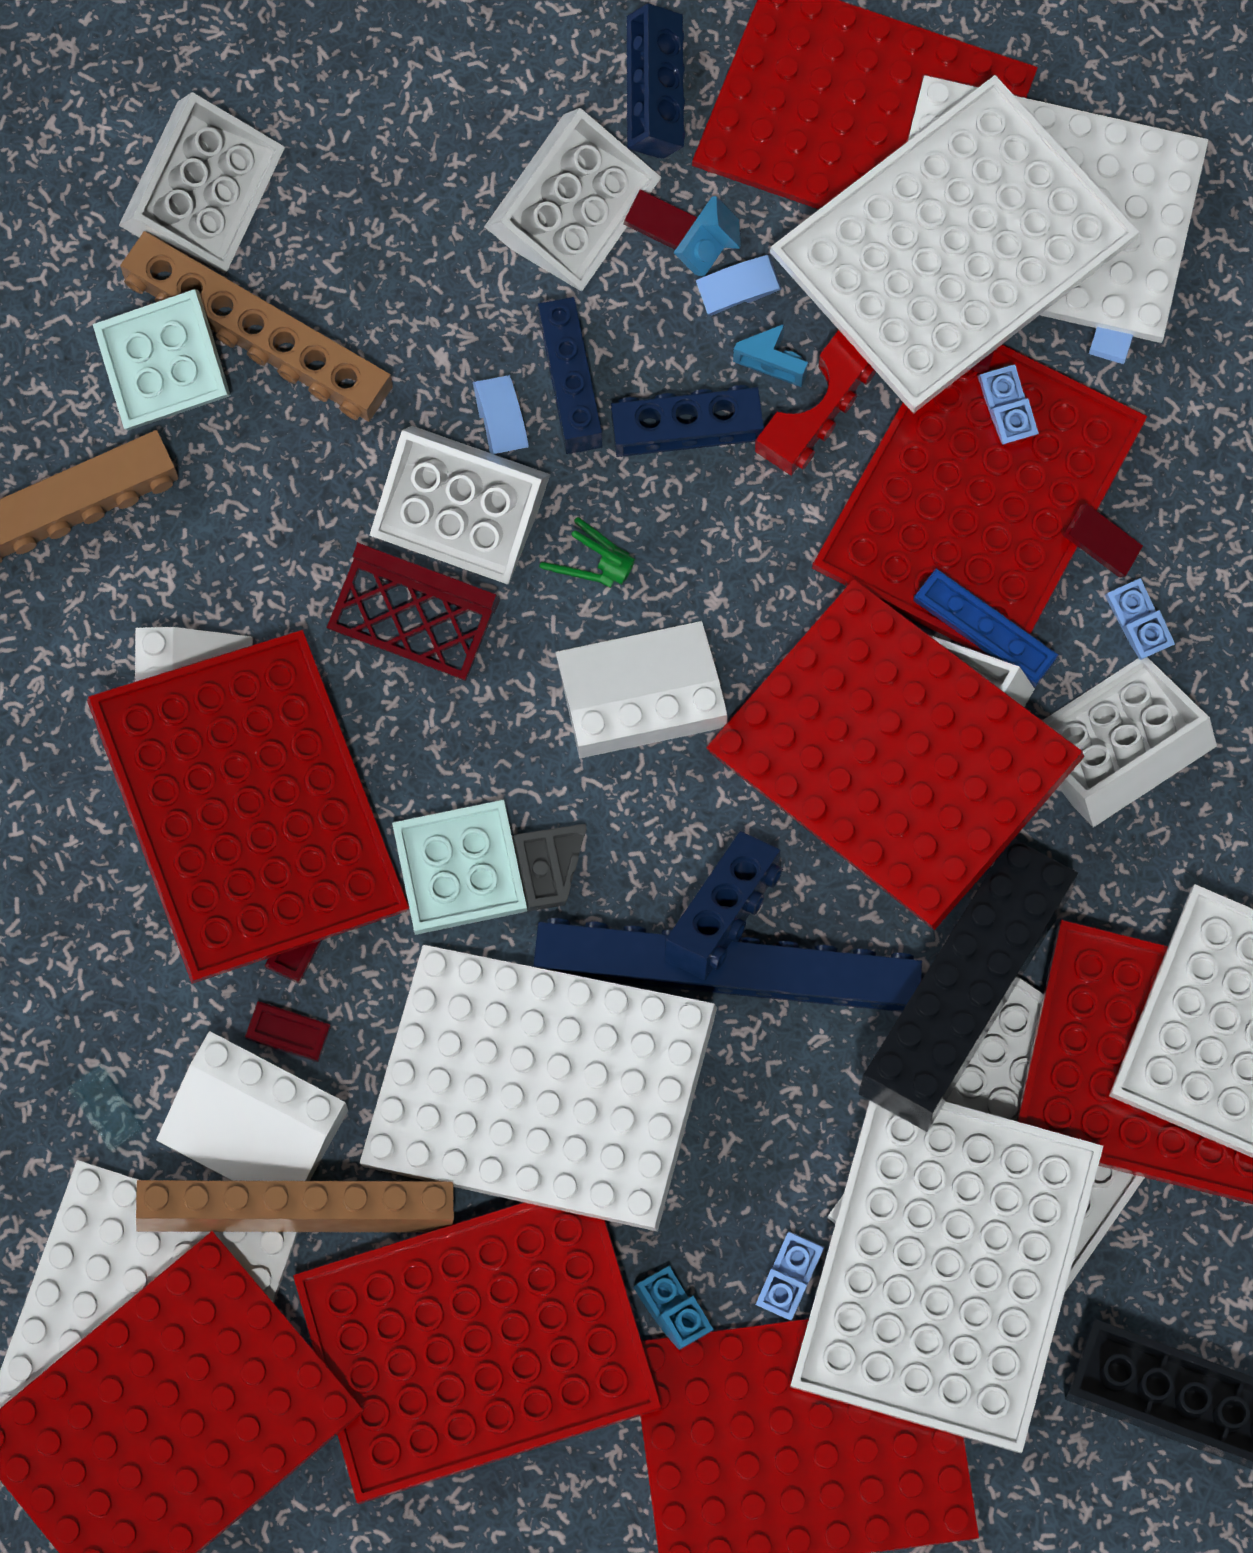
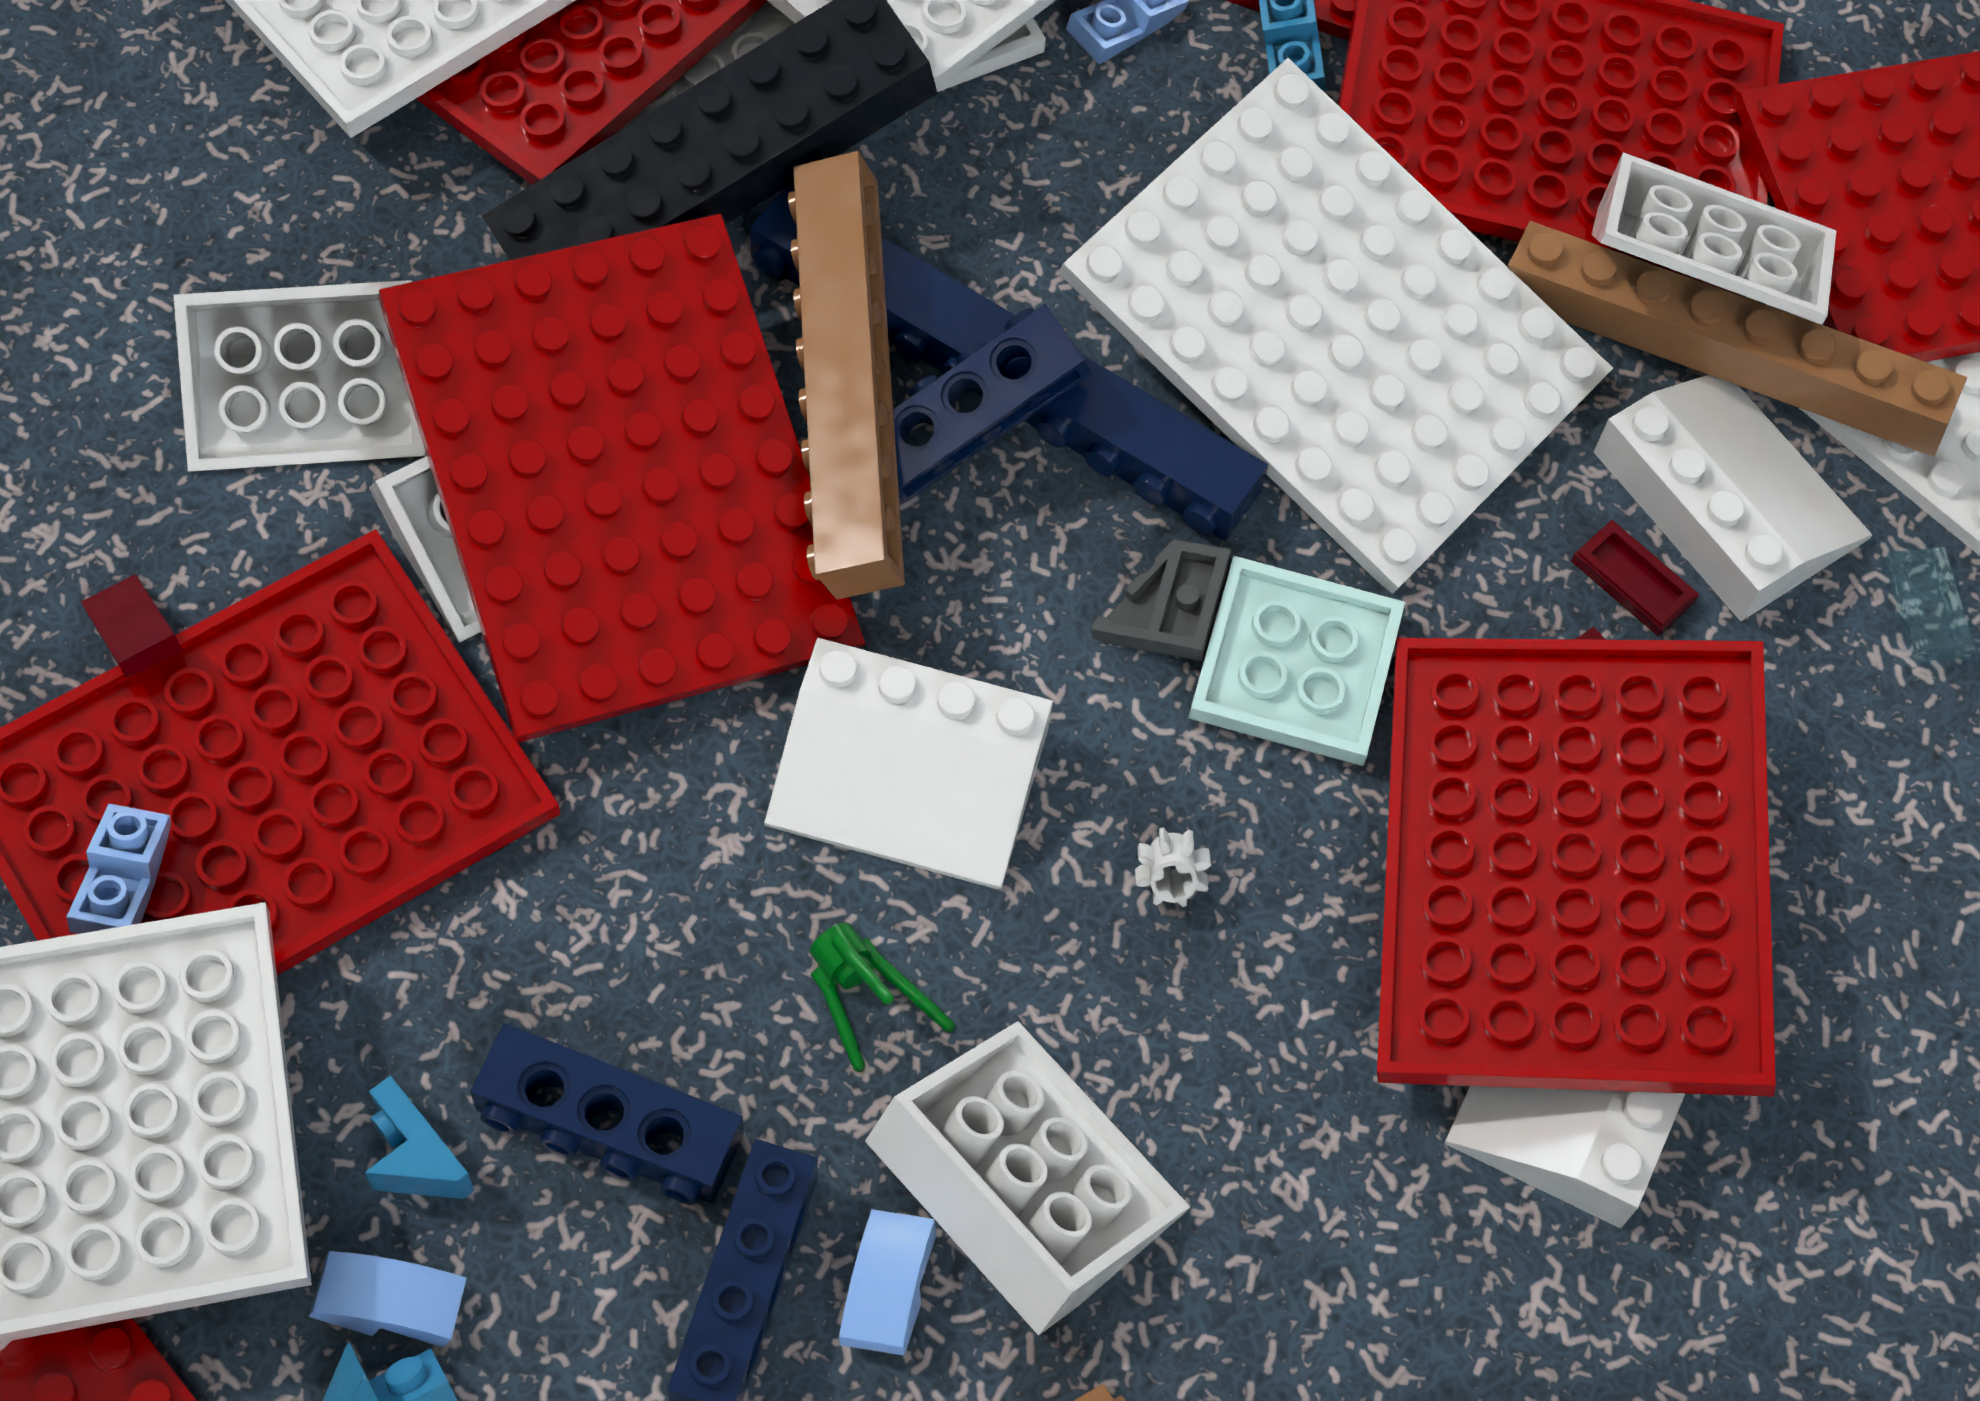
camera: 160 degrees left, 10 degrees down
dark red fence [326,542,500,681] -> none
red arch [755,330,876,476] -> none
blue tile [913,569,1058,687] -> none
light blue slope [1105,578,1175,660] -> none
none -> medium nougat brick [788,151,905,599]
none -> white gear [1135,827,1211,907]
none -> white slope [1592,152,1836,325]

